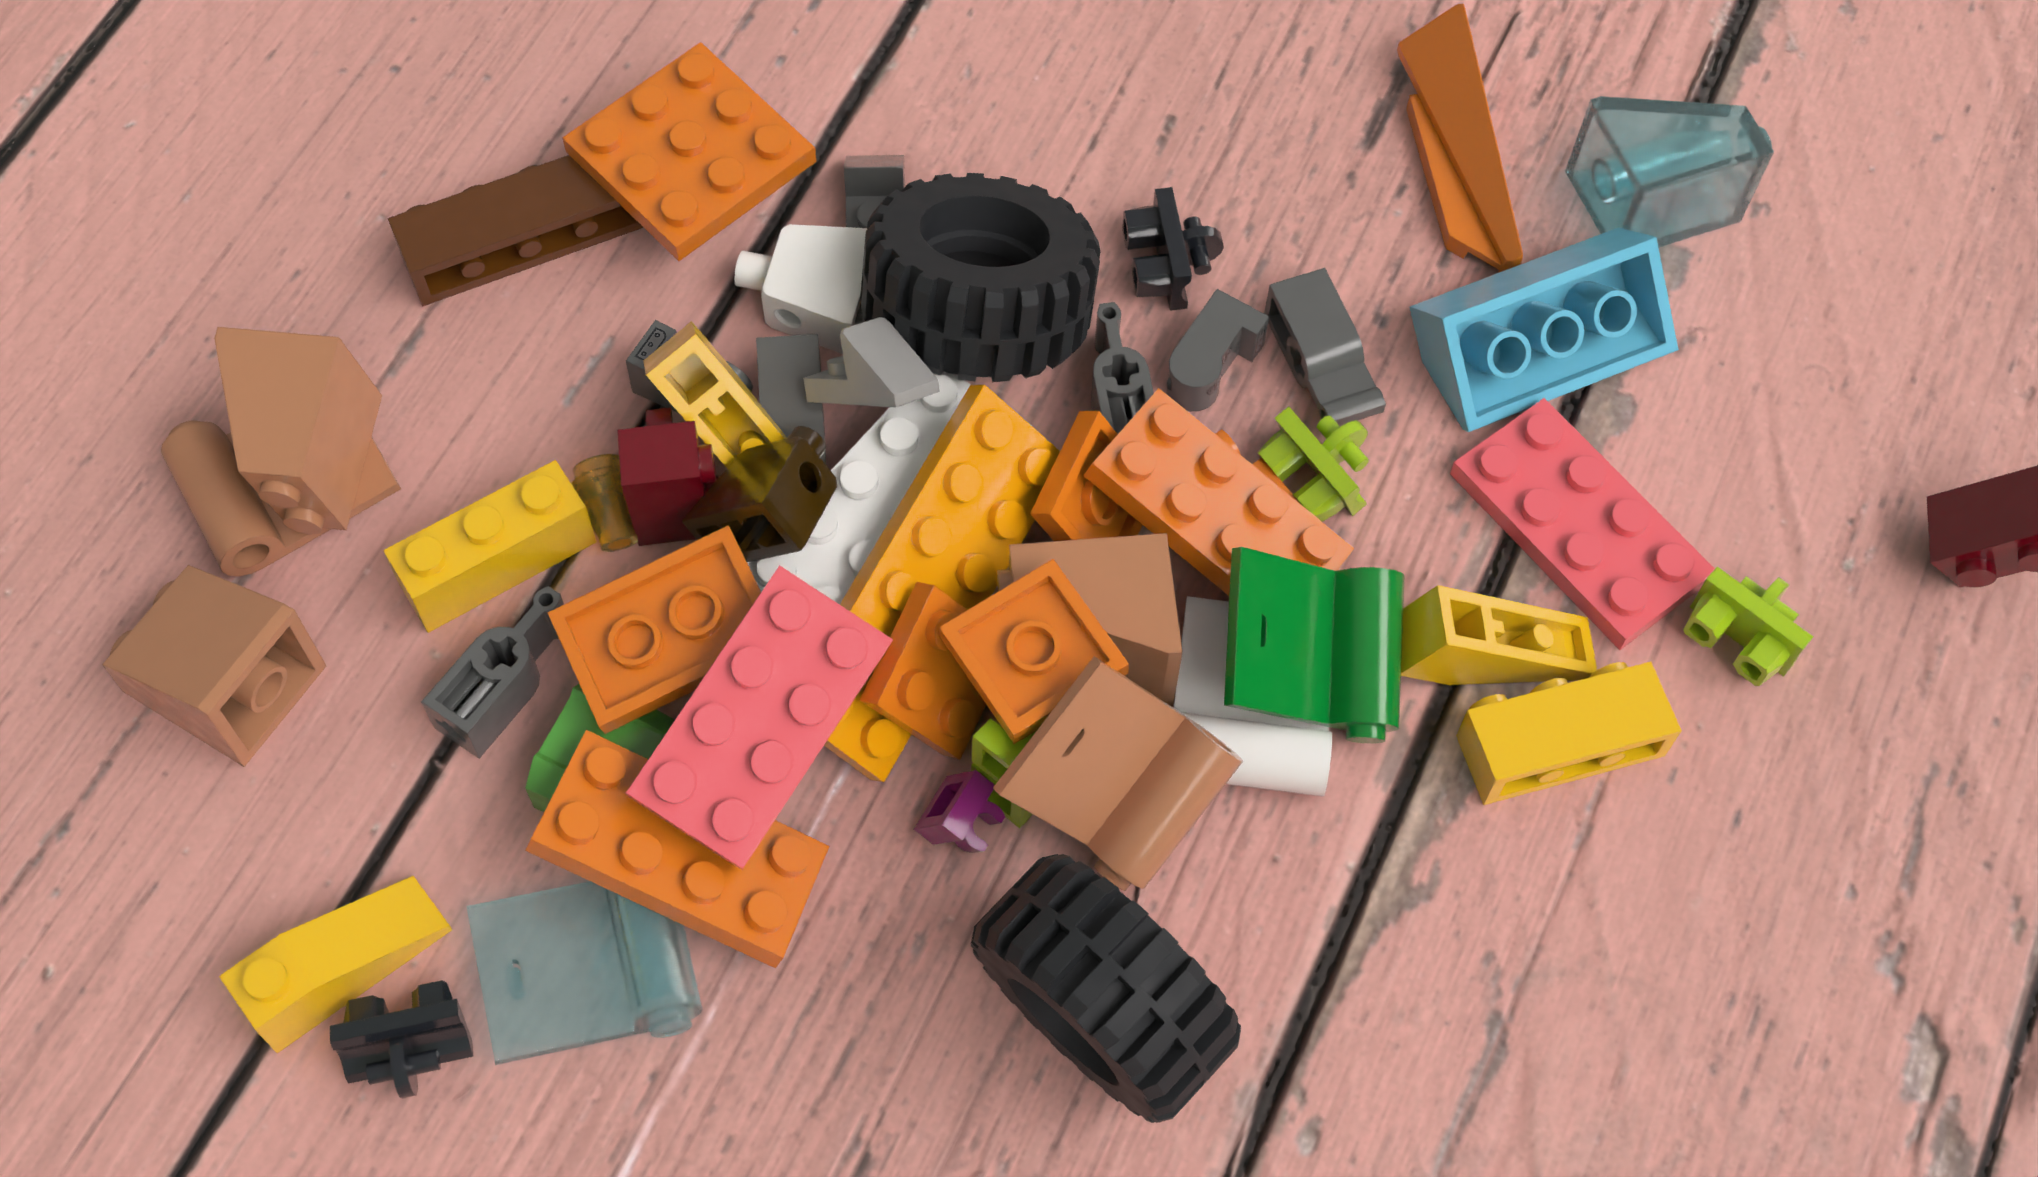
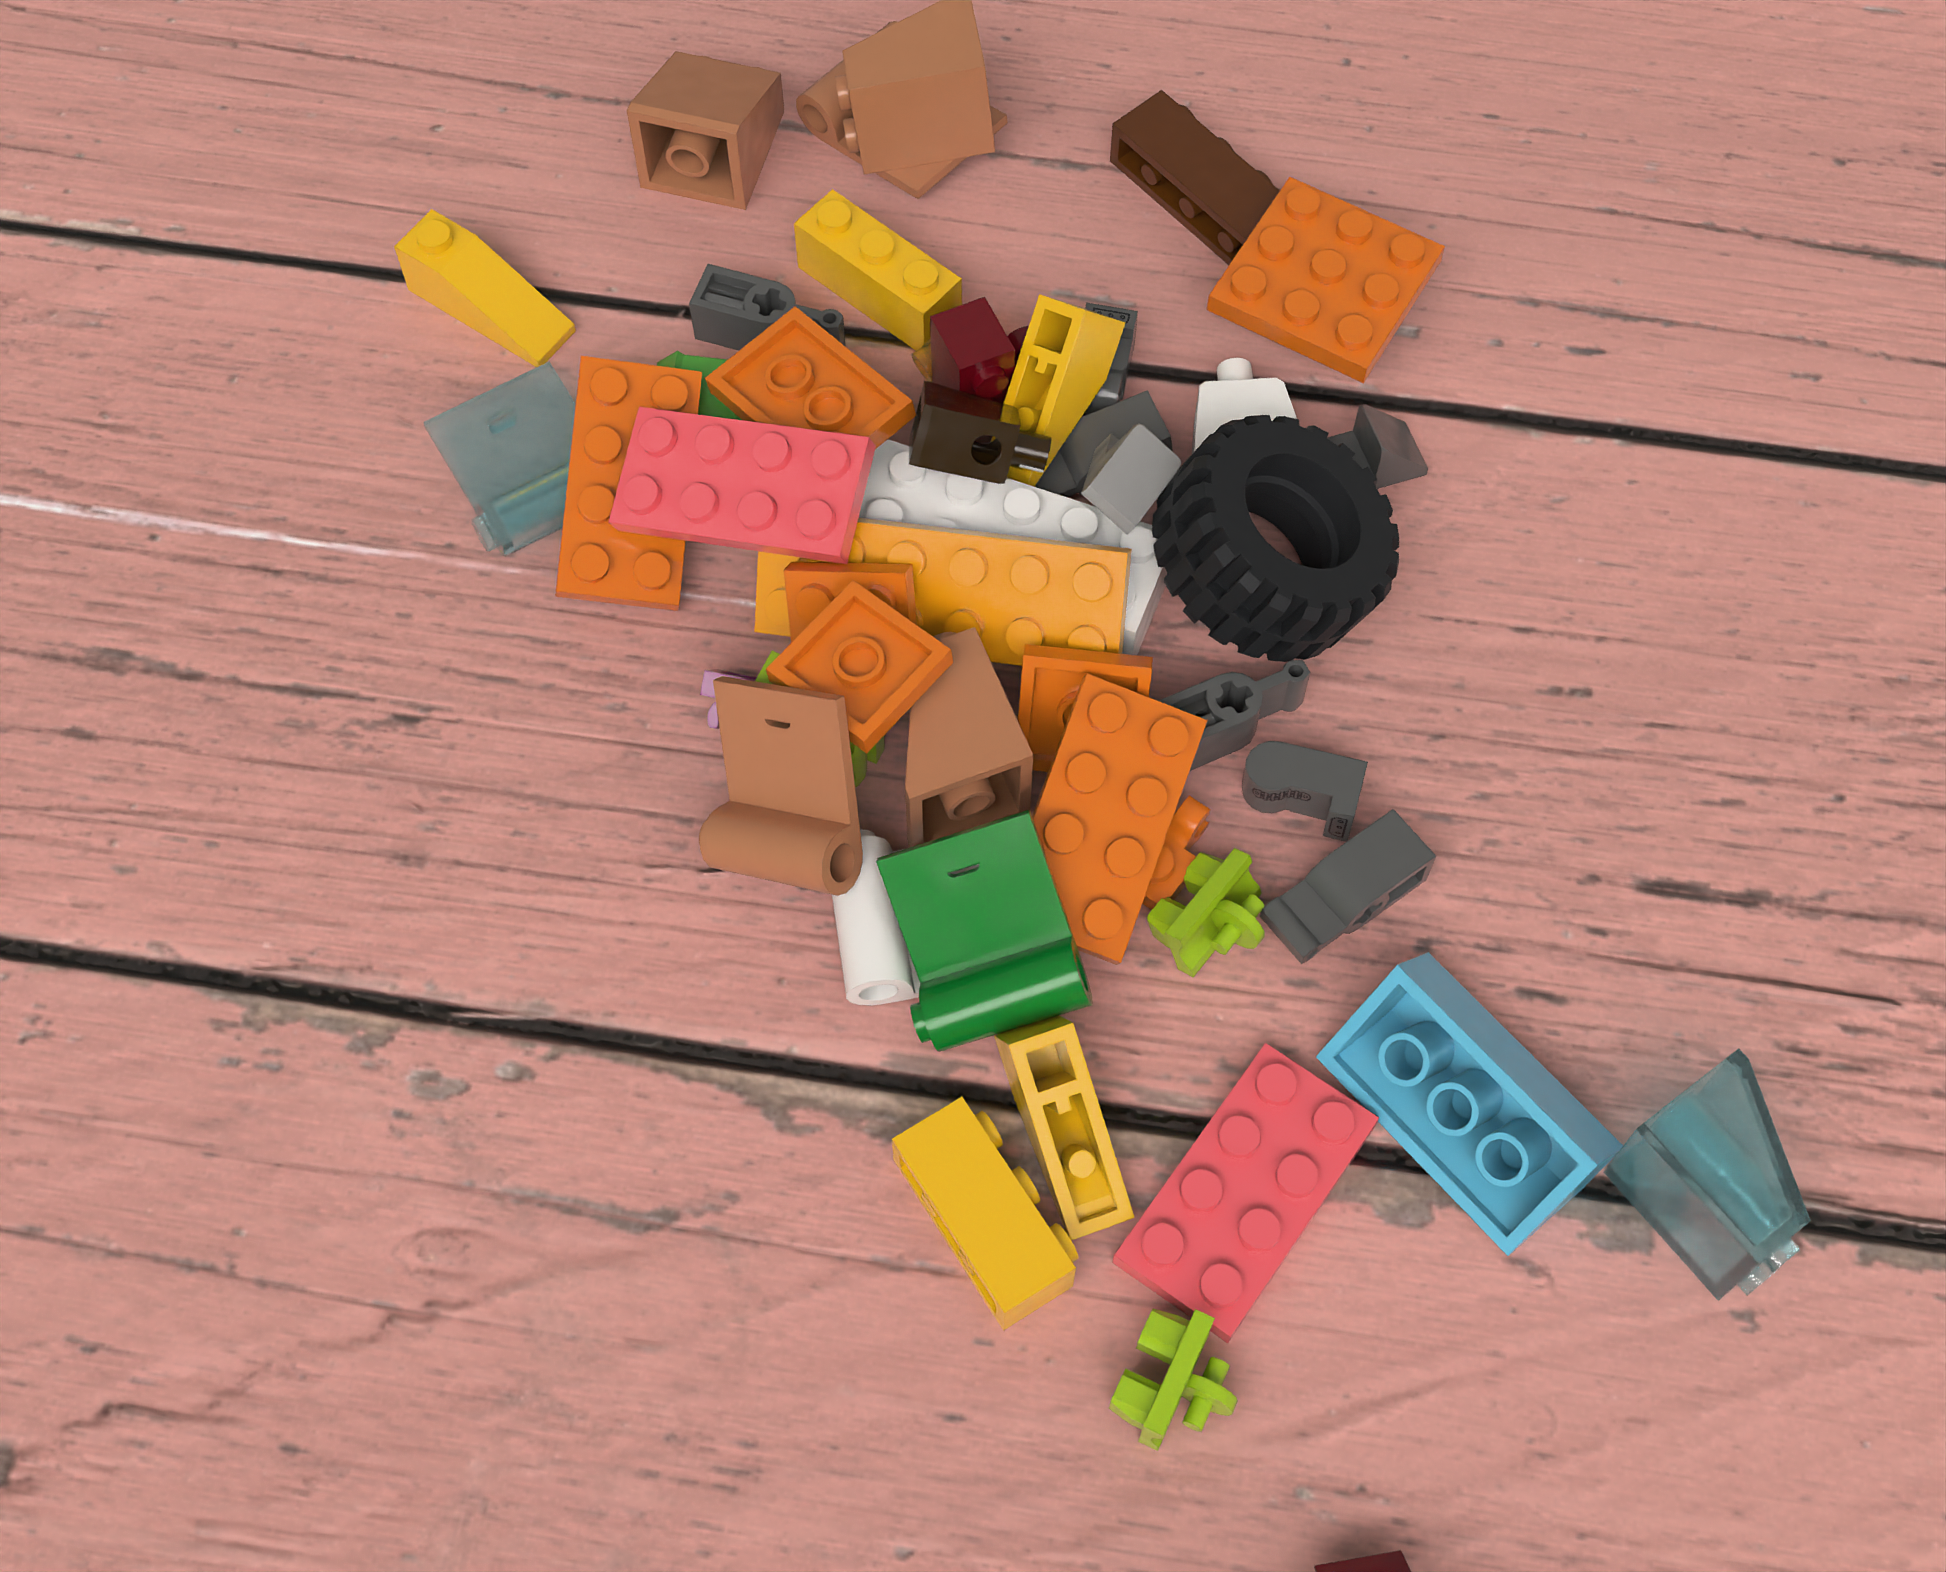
camera: 75 degrees right, 0 degrees up
black hips [330,980,473,1099] -> none
black tyre [971,854,1241,1123] -> none
black hips [1122,187,1224,311] -> none
orange wedge [1397,4,1523,272] -> none

